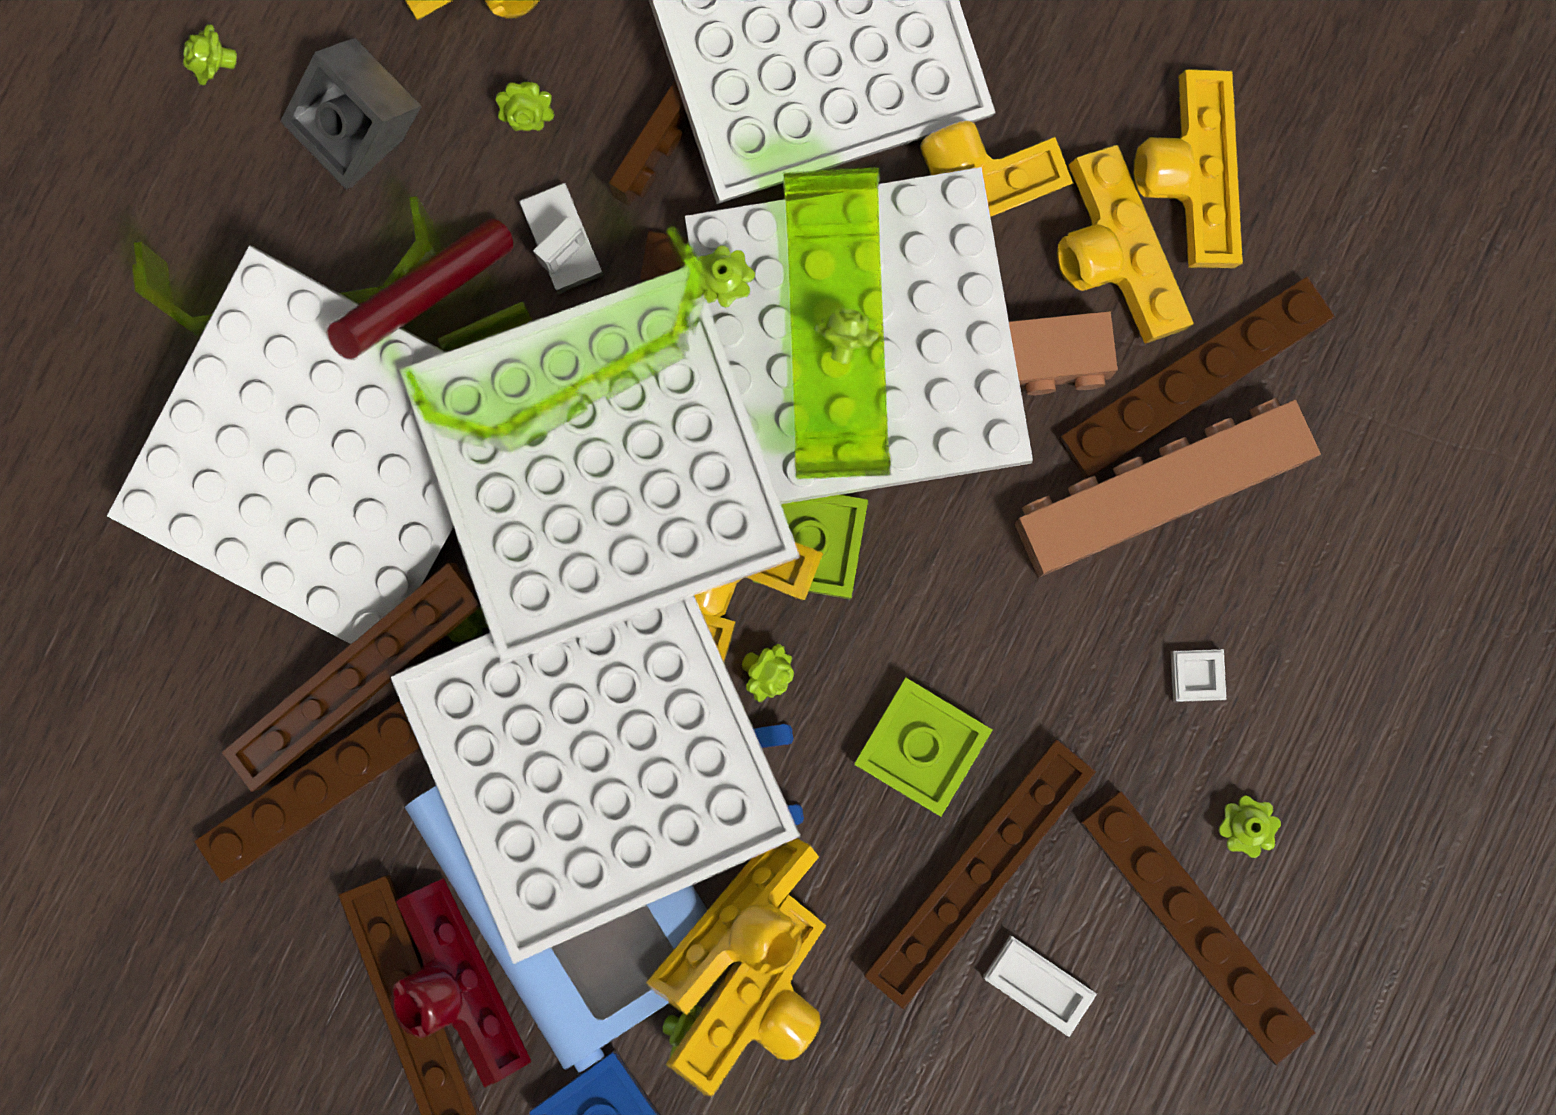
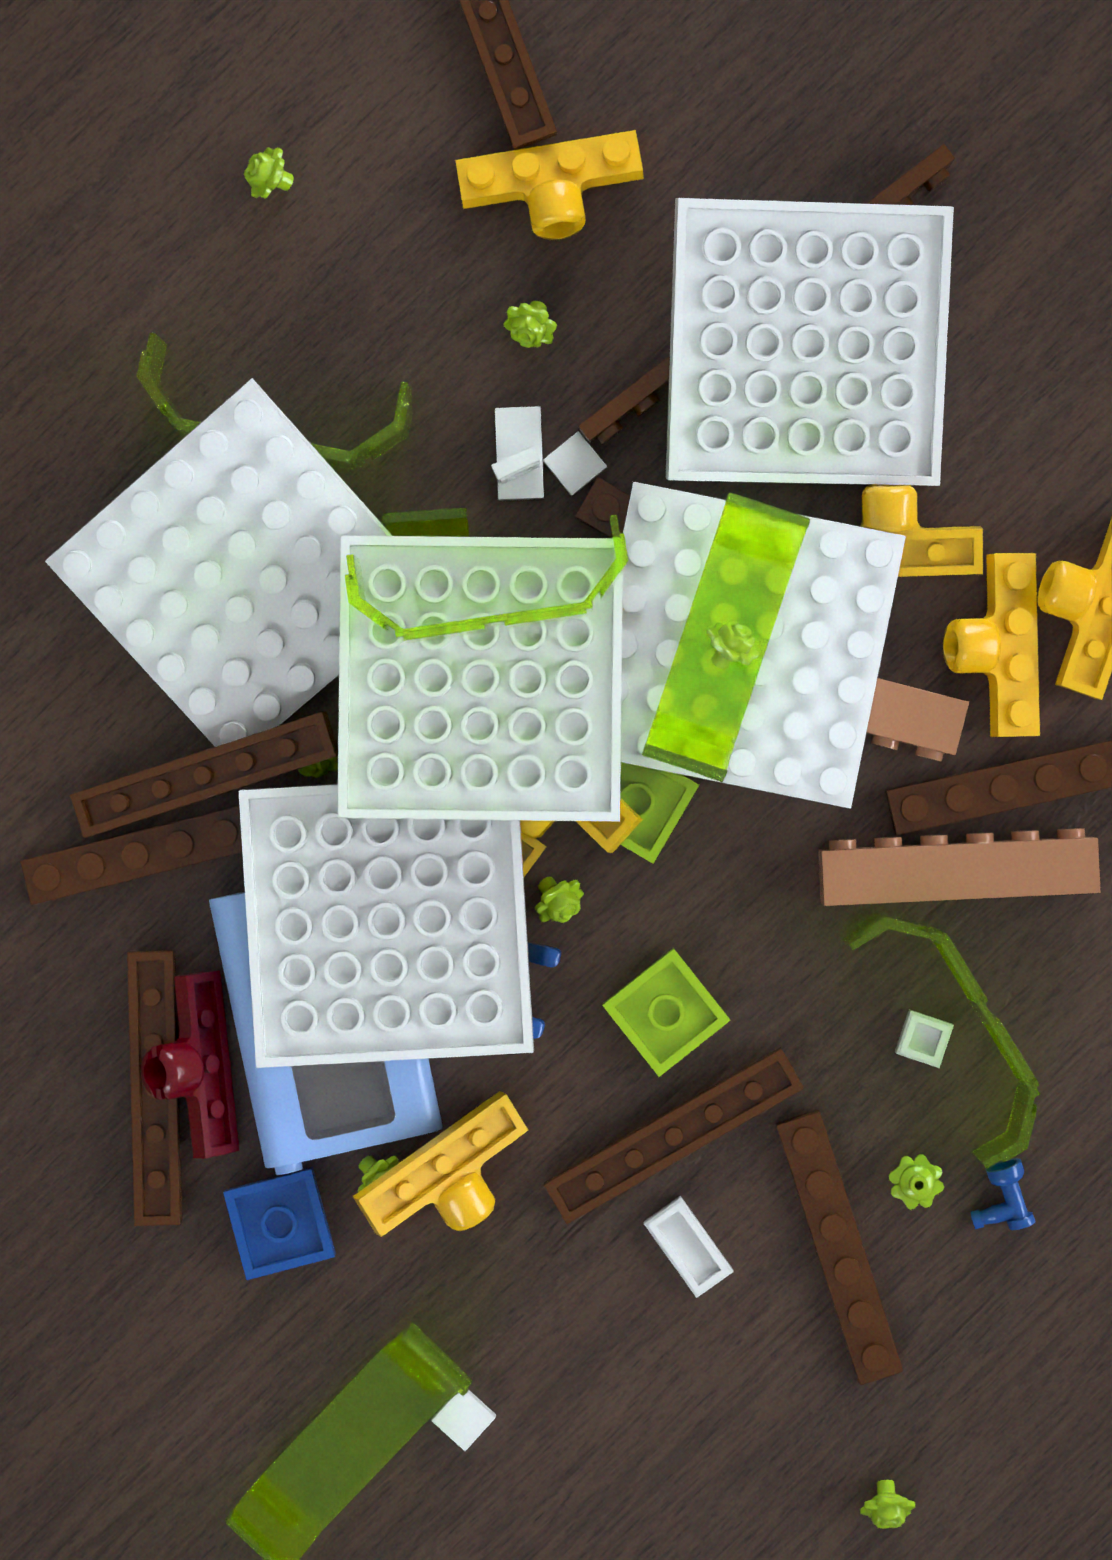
camera: 20 degrees right, 5 degrees up
flat silver slope [280,38,422,189] -> none
dark red piece [327,219,513,360] -> none
yellow plate [646,838,819,1015] -> none
lime plant [696,245,755,308] -> none
none -> white tile [543,431,607,496]
none -> clear neon green windscreen [842,913,1040,1169]
none -> blue piece [970,1159,1036,1230]

